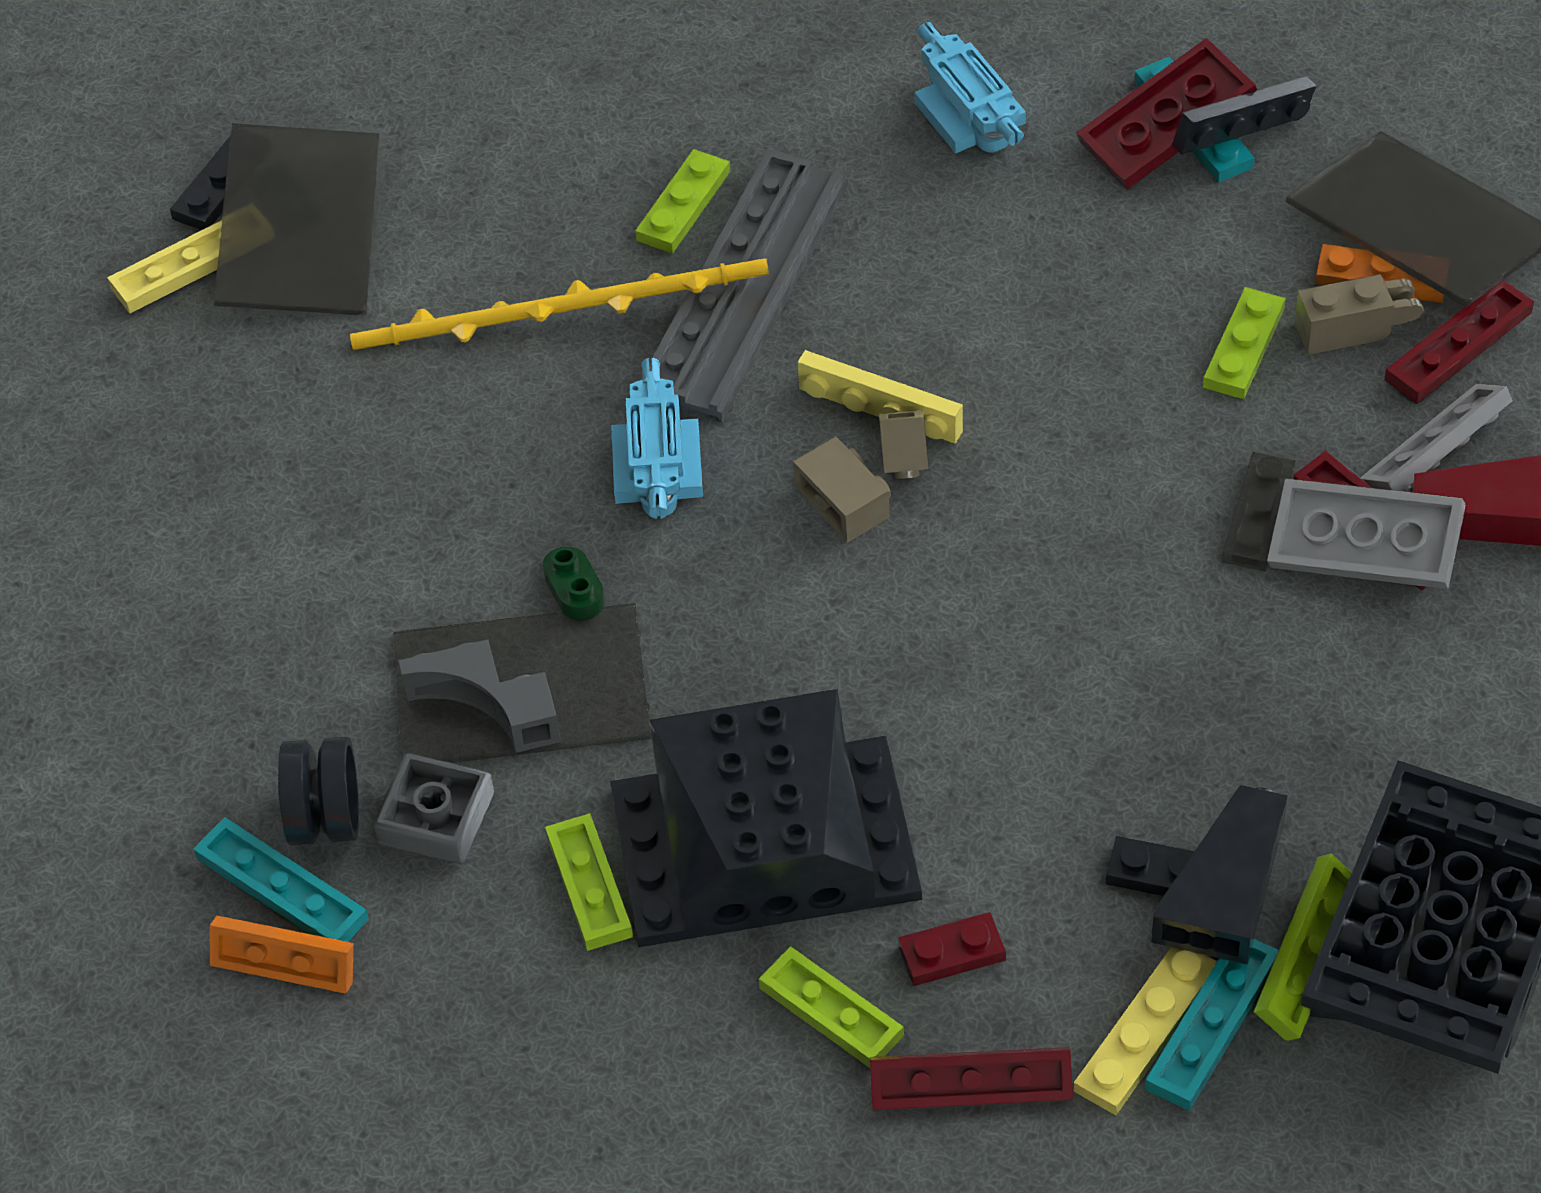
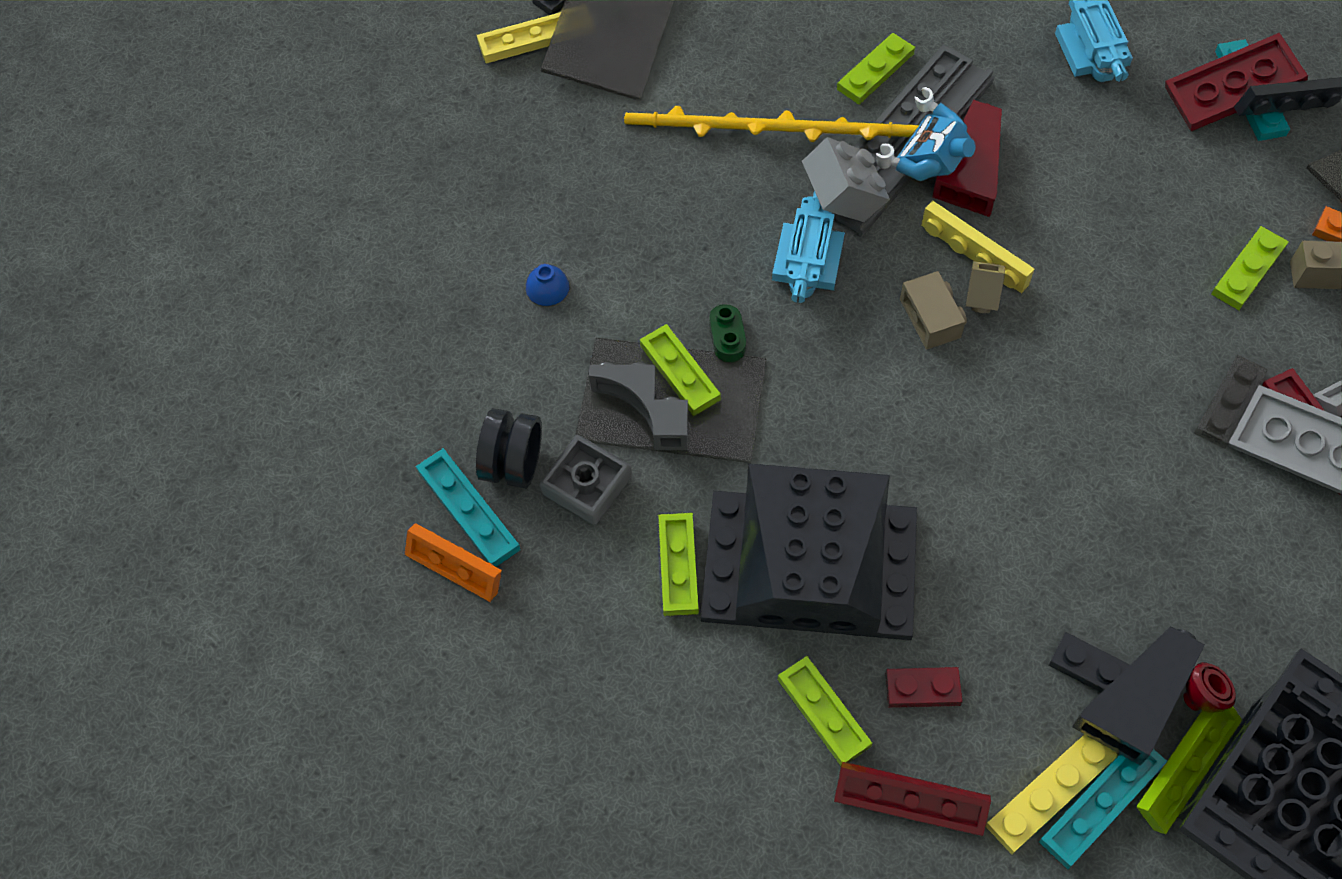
camera: 15 degrees right, 10 degrees up
none -> blue brick [526,264,569,306]
none -> lime plate [640,324,721,416]
none -> light grey brick [802,137,890,222]
none -> dark azure torso [876,87,976,181]
none -> dark red slope [932,100,1002,217]
none -> dark red brick [1183,662,1236,713]

